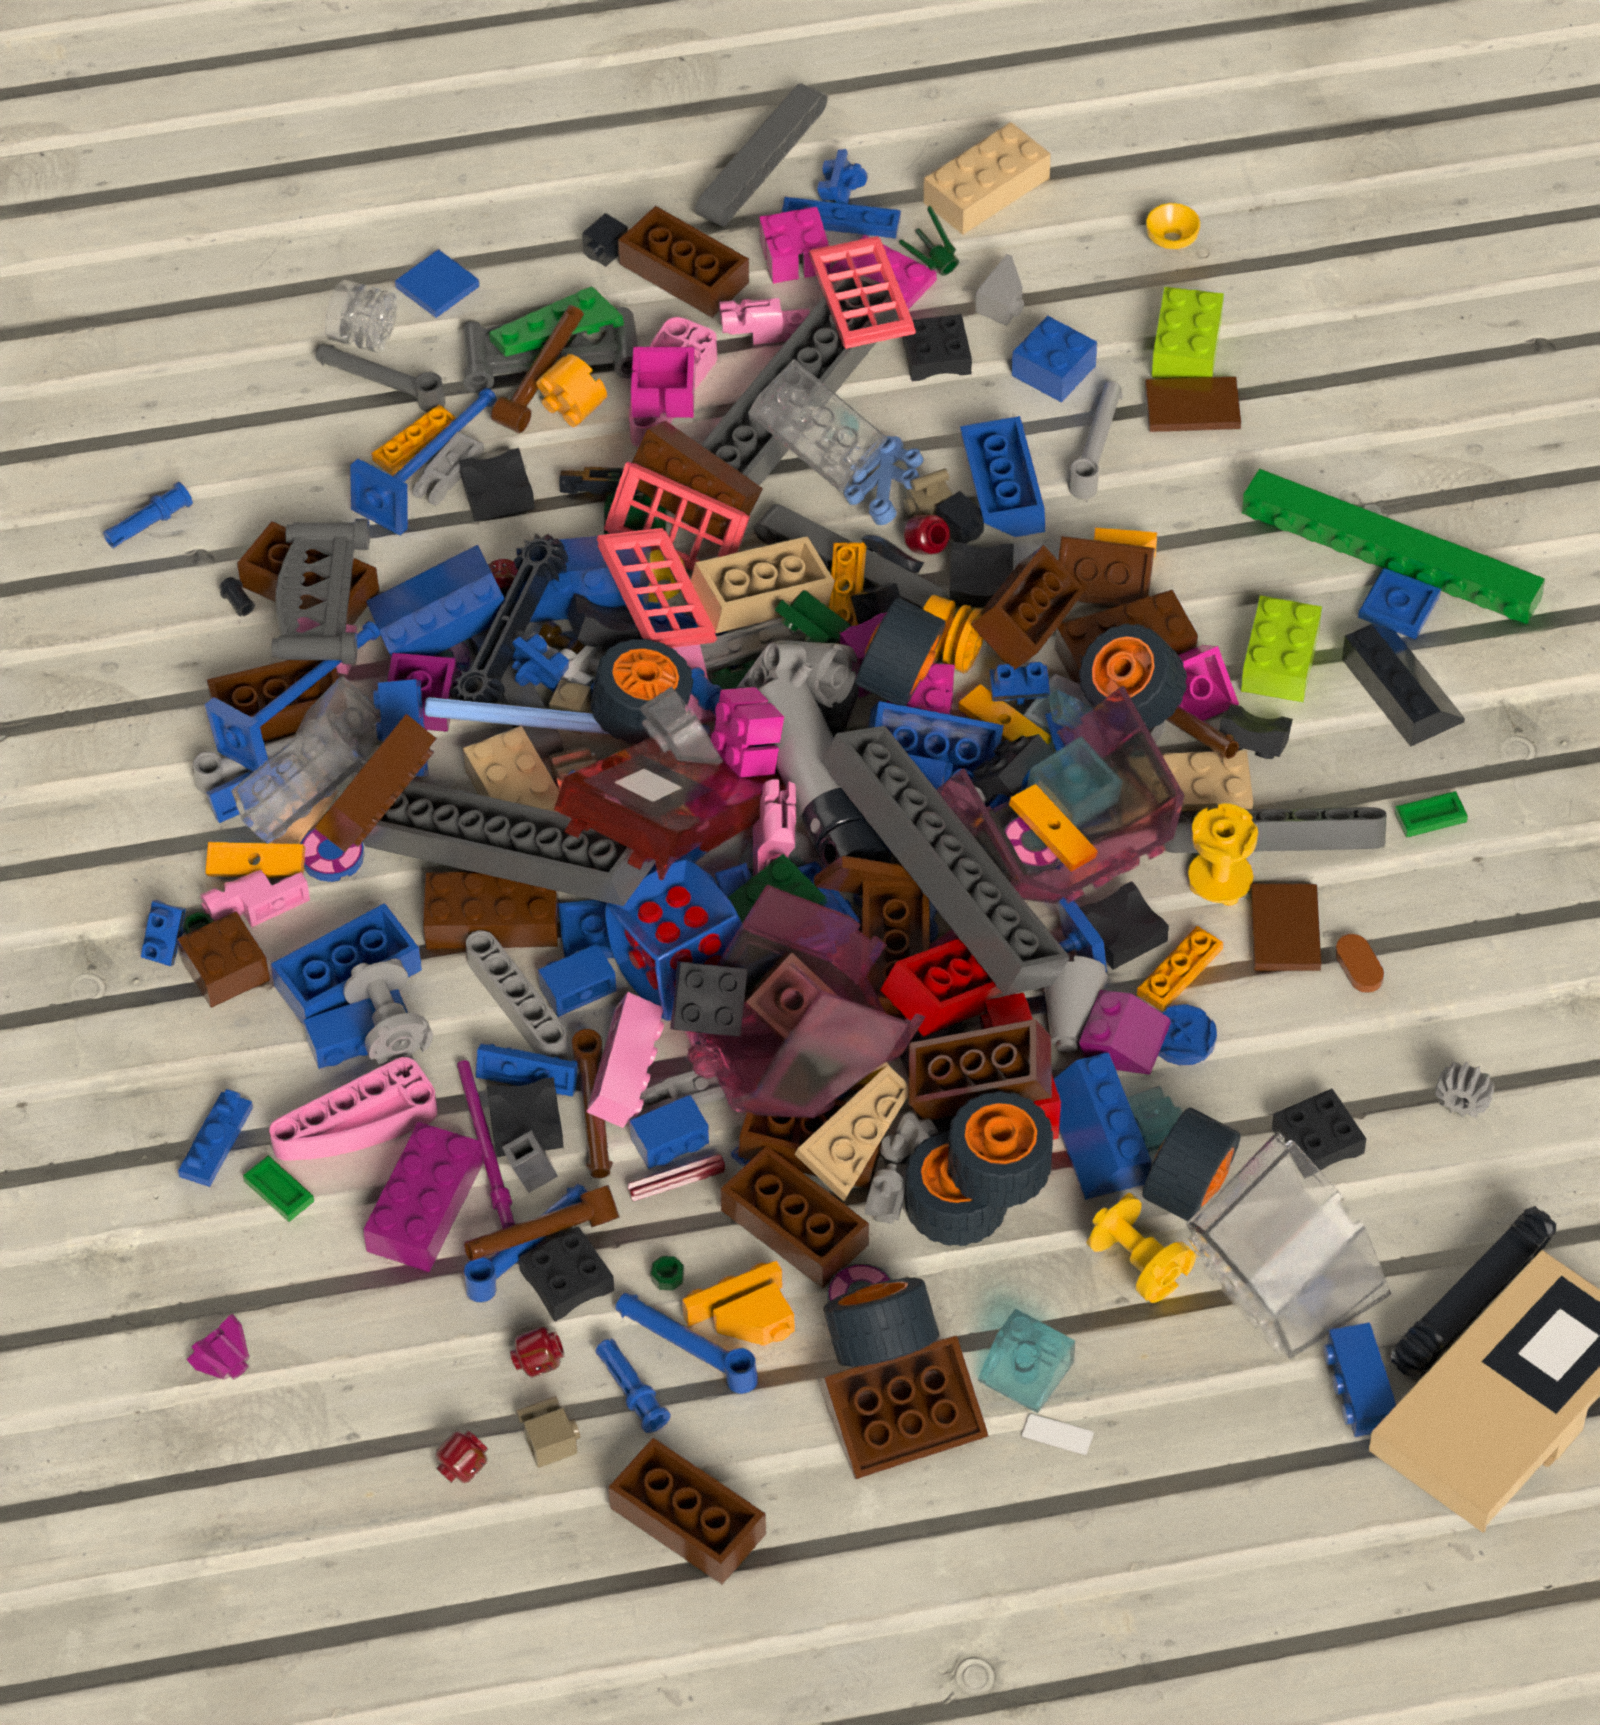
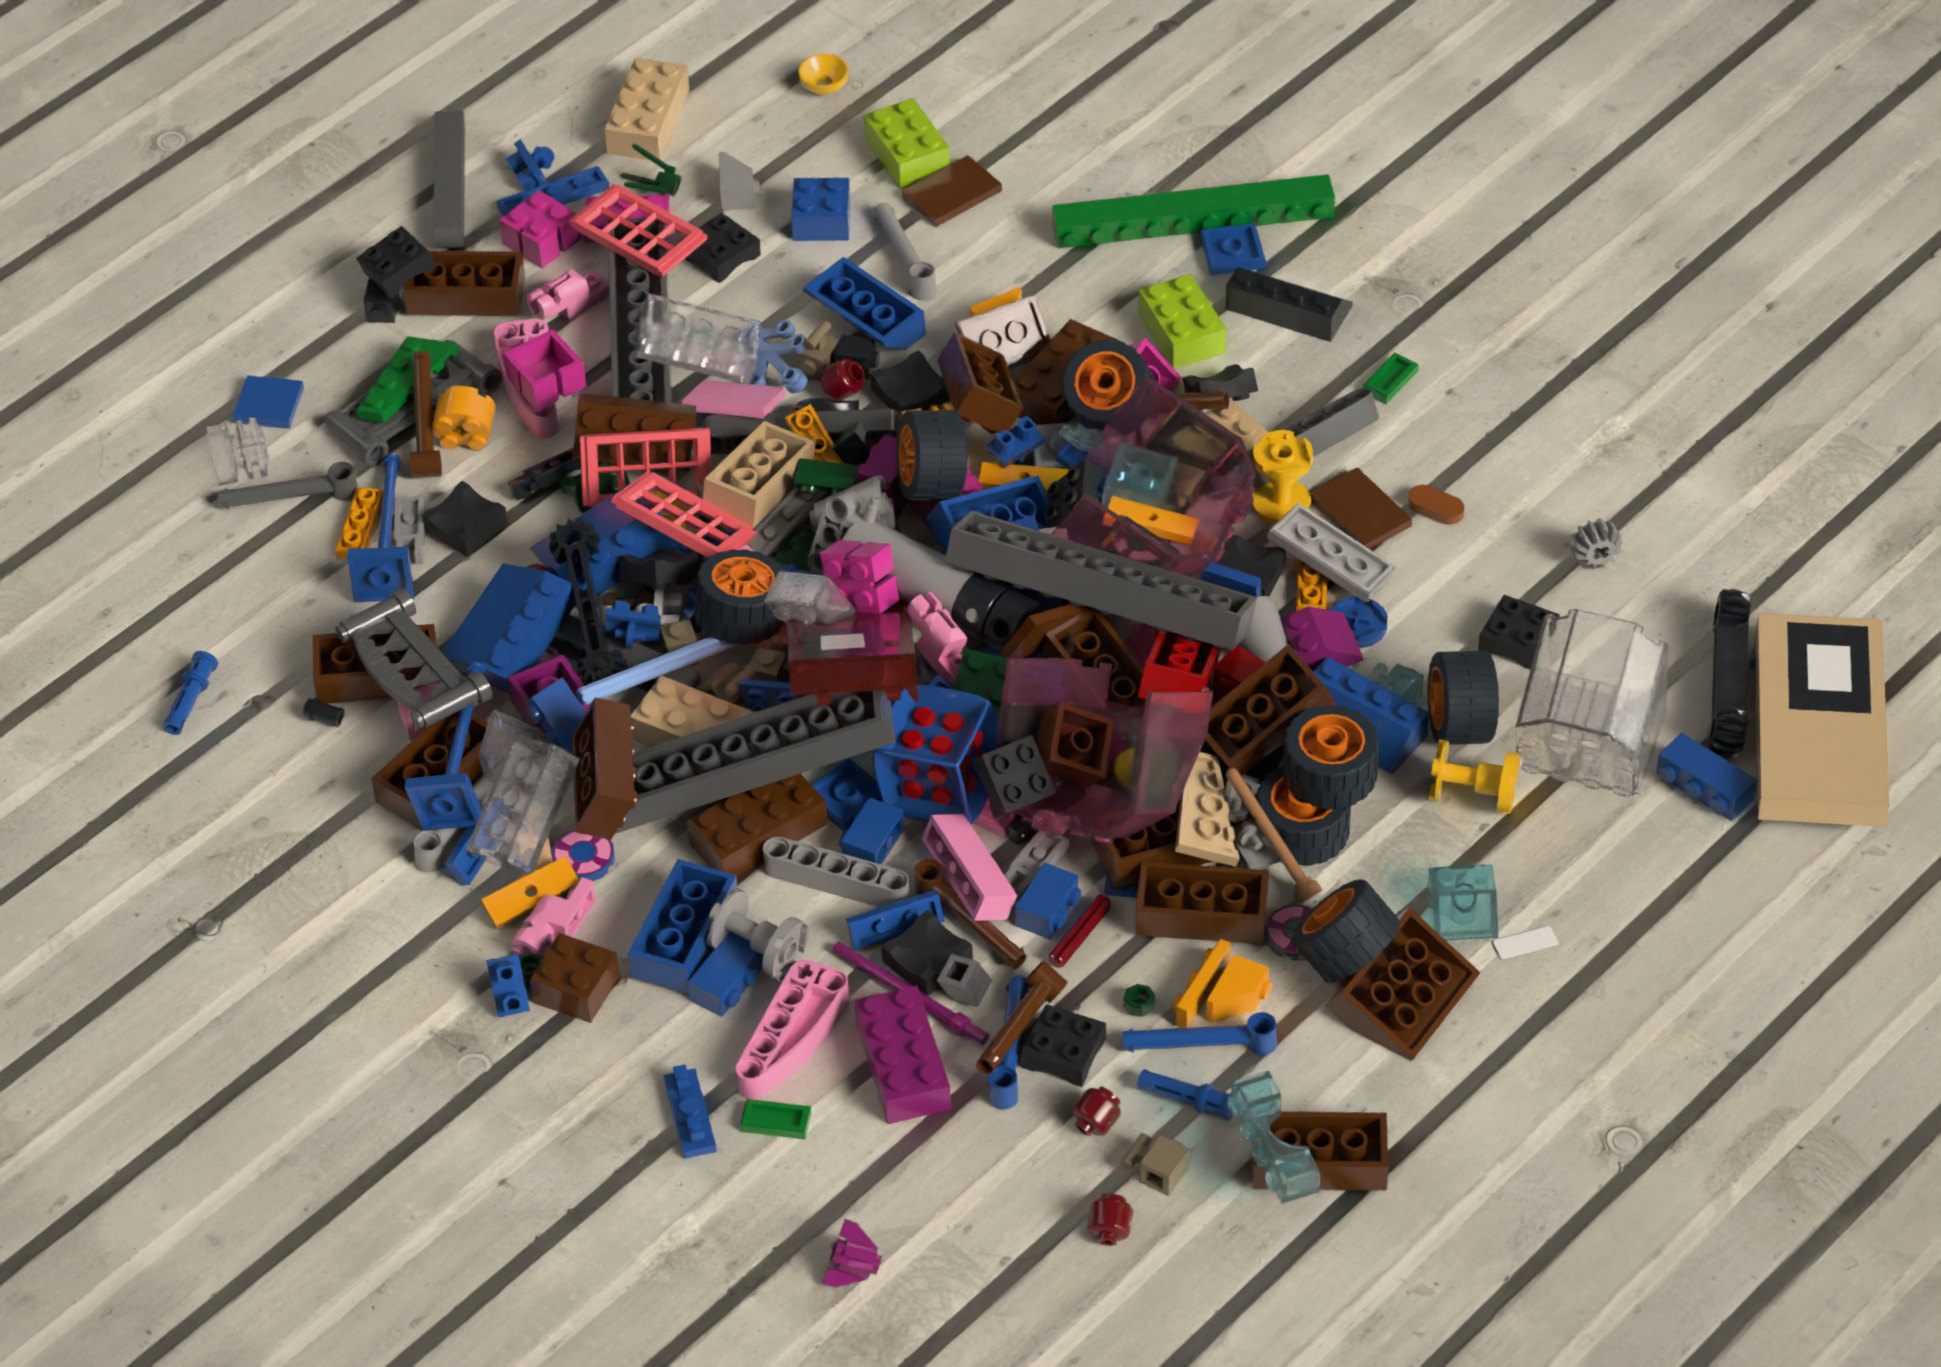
camera: 35 degrees left, 5 degrees down
none -> black brick [356,226,436,299]
none -> bright pink tile [682,380,785,419]
none -> medium nougat piece [1226,768,1323,904]
none -> clear light blue arch [1228,1070,1320,1204]
none -> light grey plate [1266,503,1396,602]

